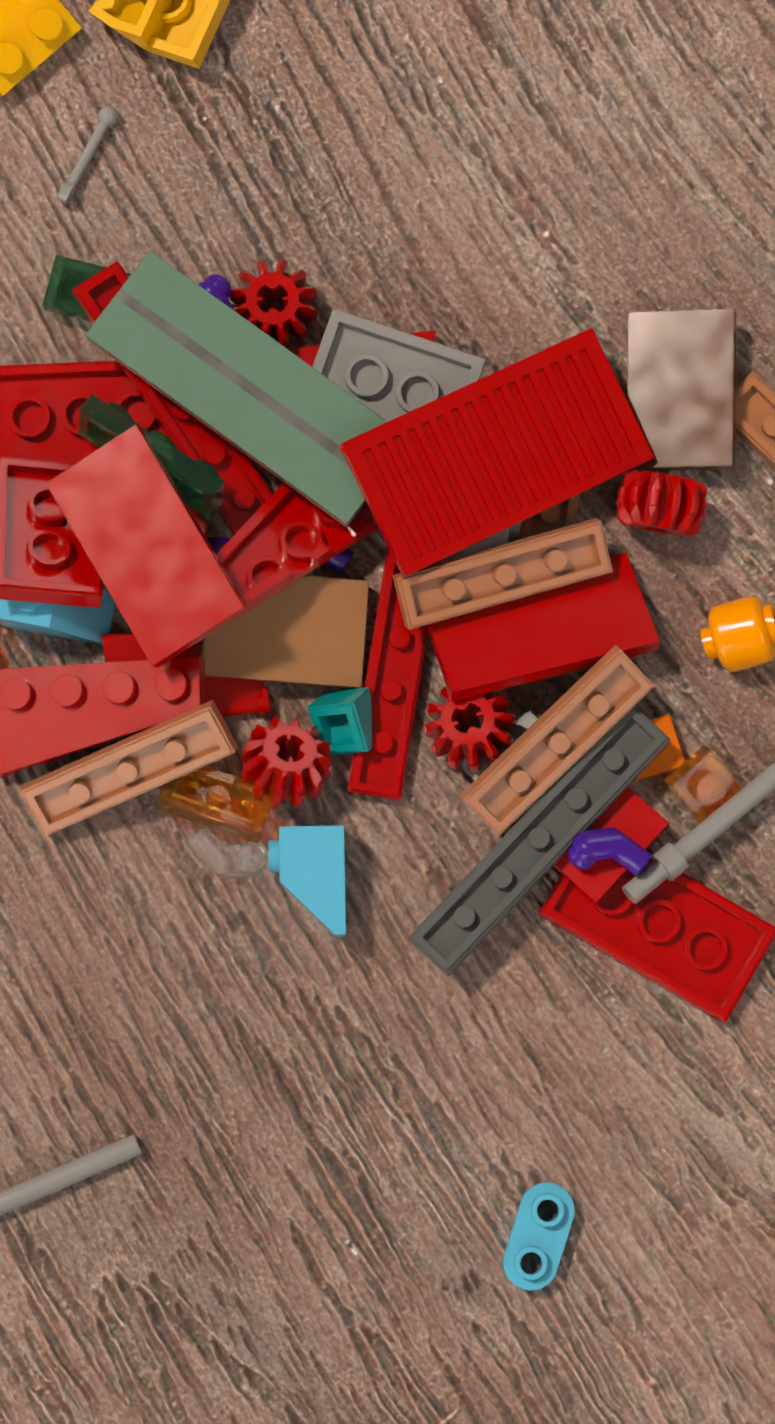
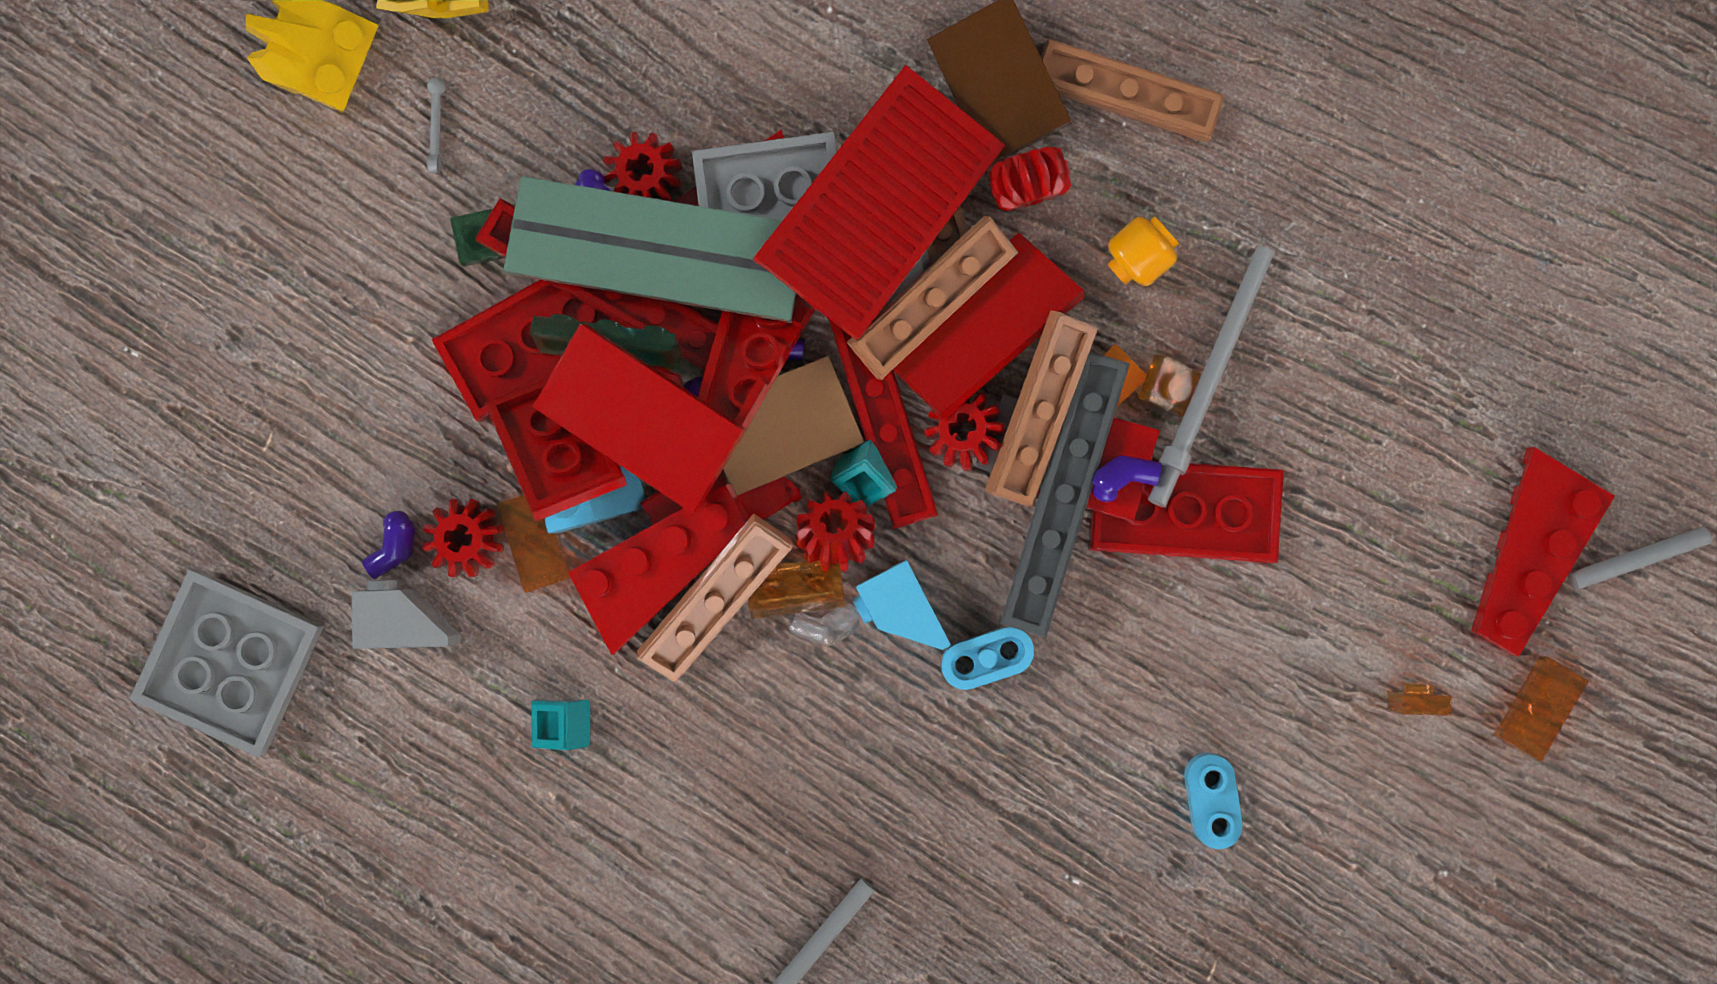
camera: 20 degrees left, 5 degrees up
none -> medium azure plate [941,626,1034,690]

